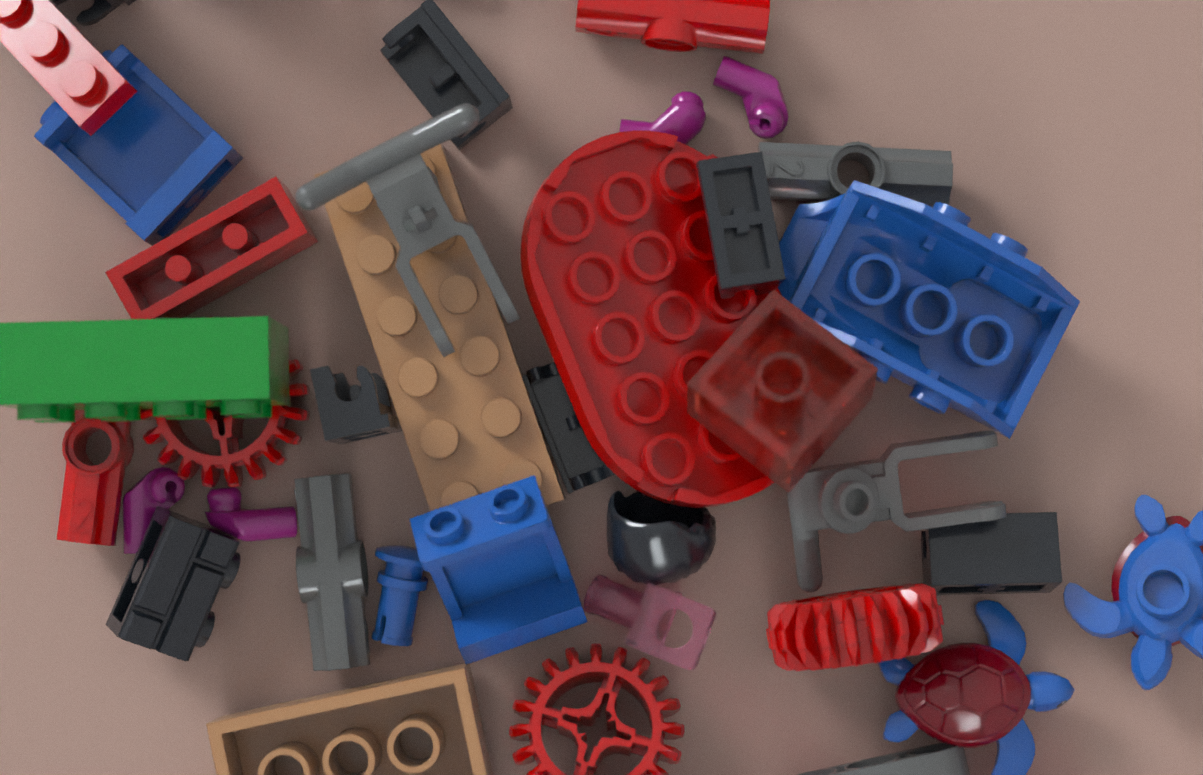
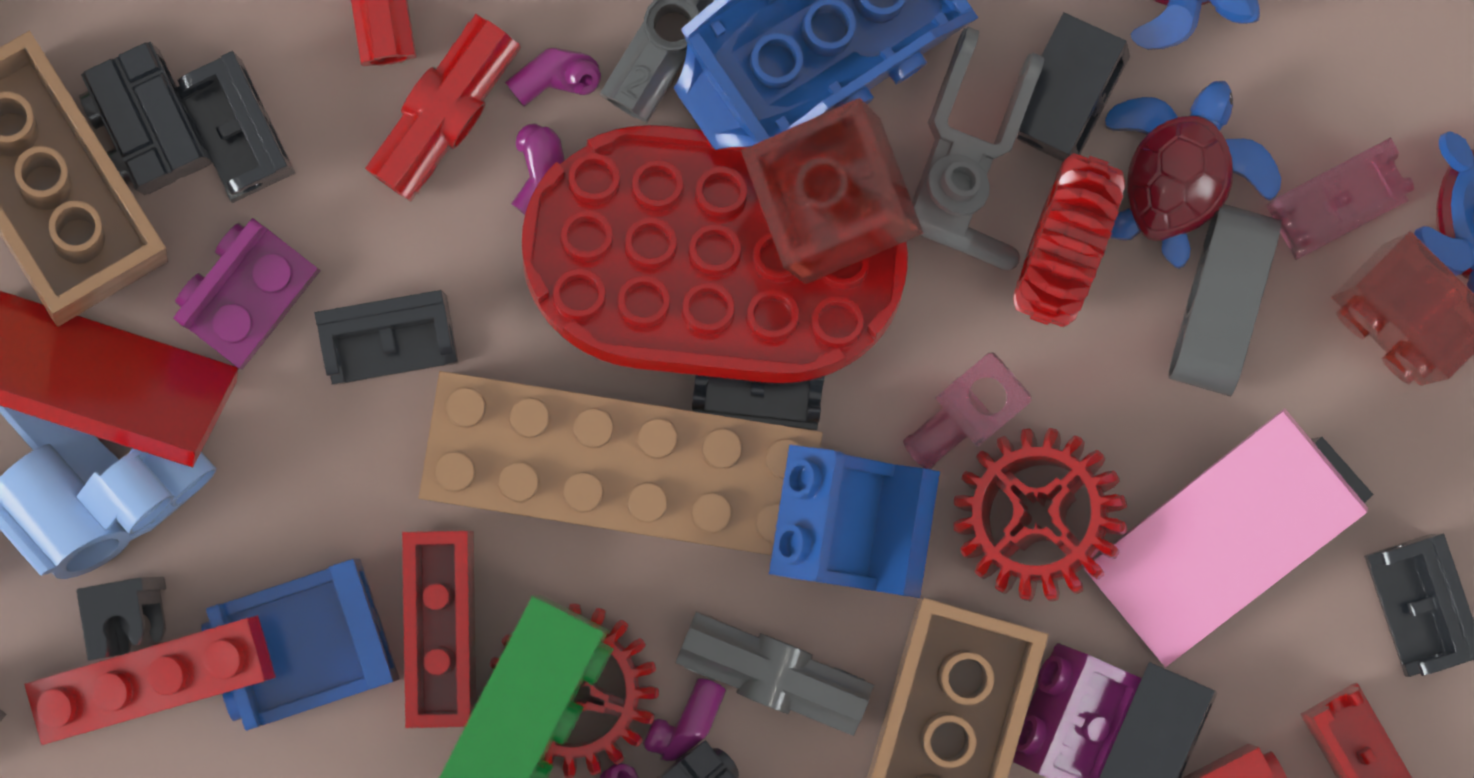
camera: 70 degrees left, 0 degrees up
dark grey piece [295,104,520,357] -> none
black hinge [310,365,402,444] -> none
blue pin [371,545,429,646] -> none
black hair [607,490,716,586] -> none
black hinge [696,152,786,299] -> none

